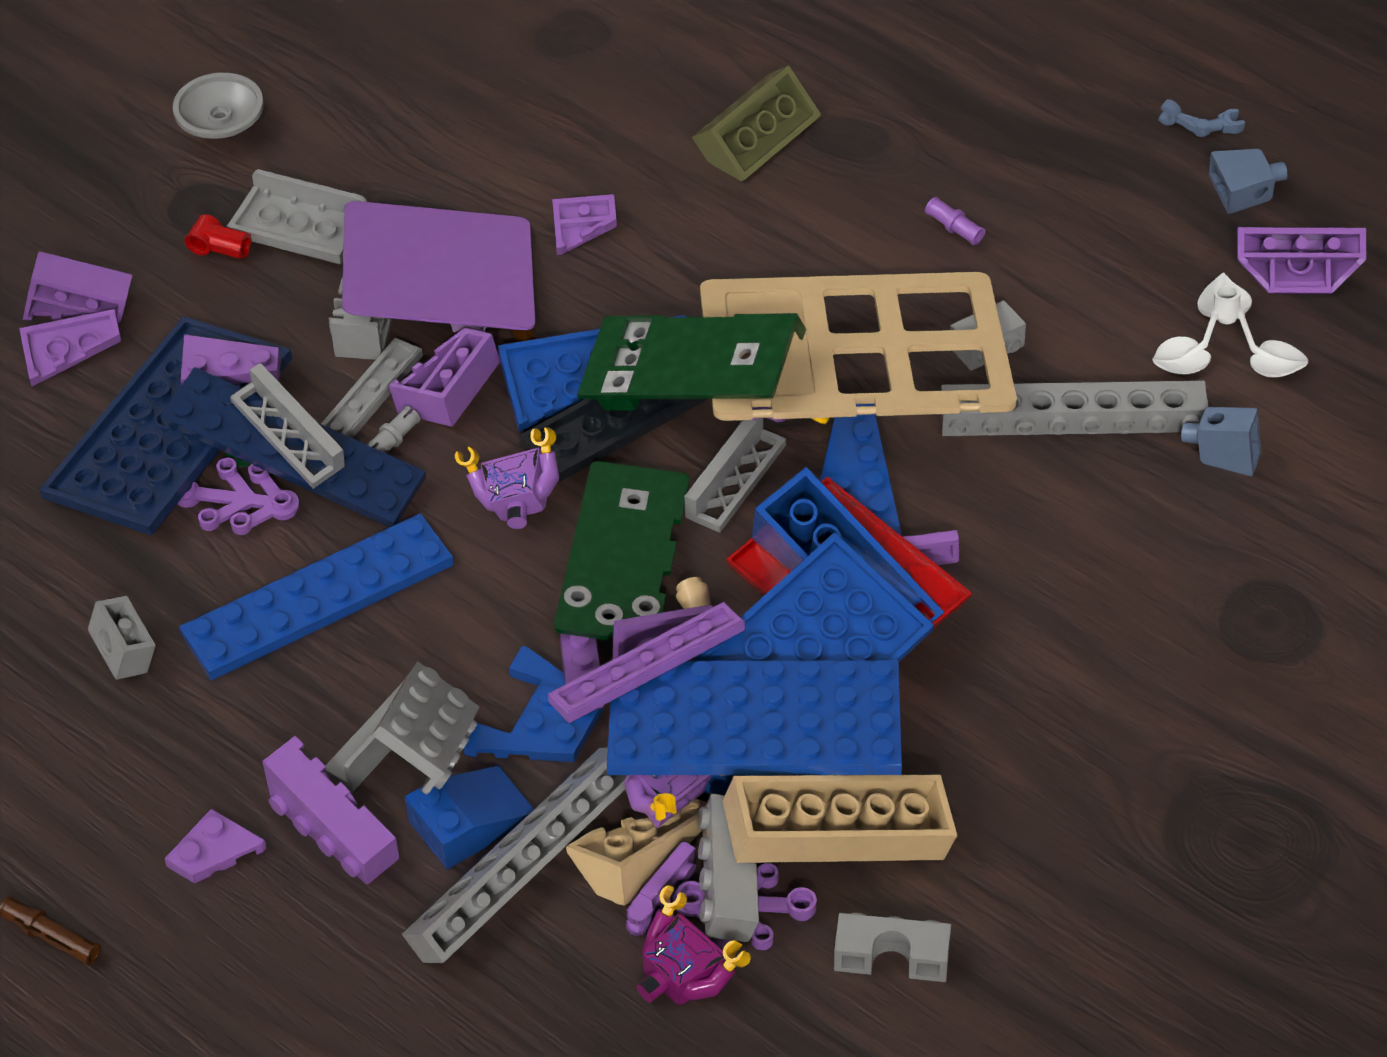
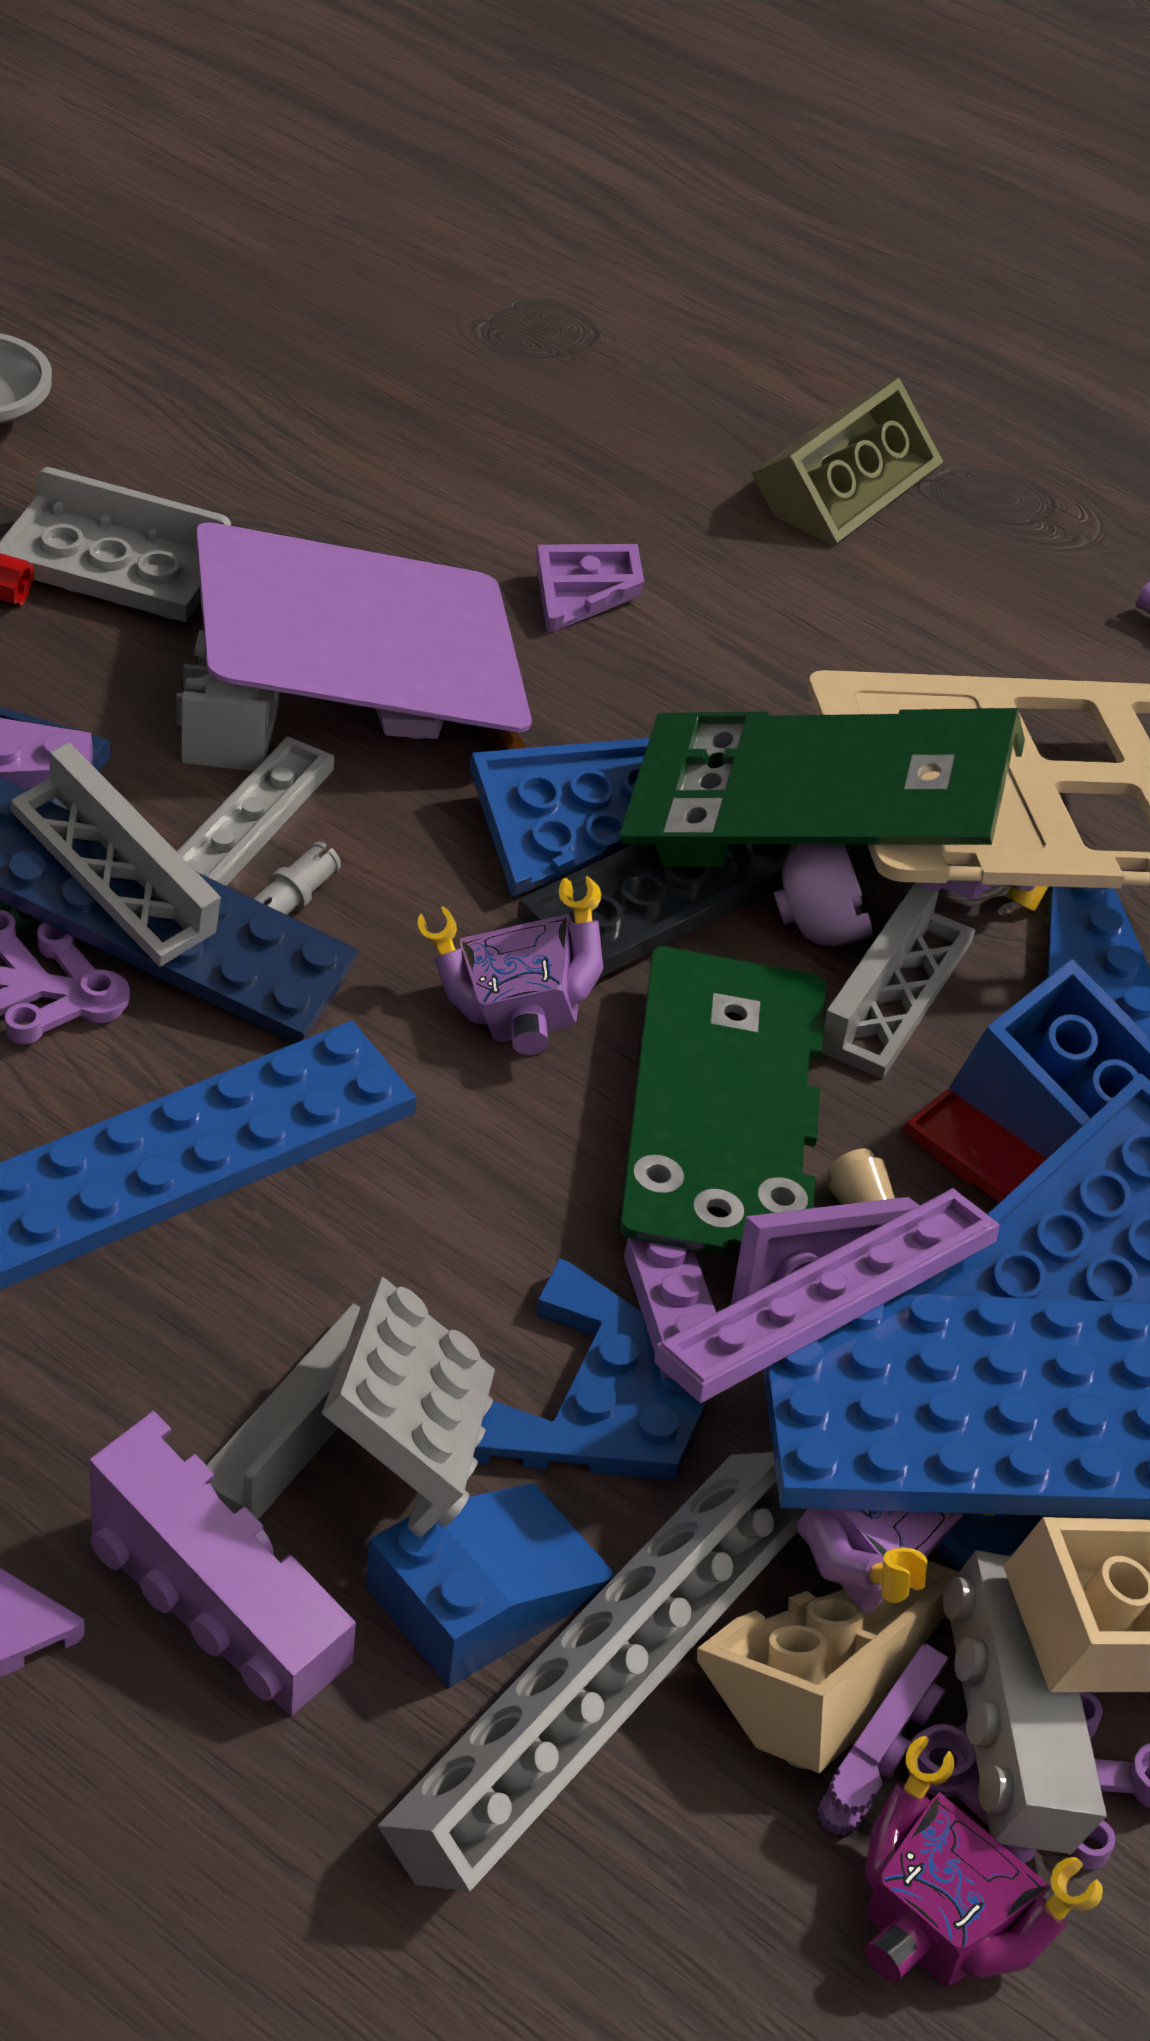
camera: 10 degrees left, 5 degrees down
medium lavender wedge [389,328,500,427] -> none
none -> lavender cylinder [774,844,873,948]

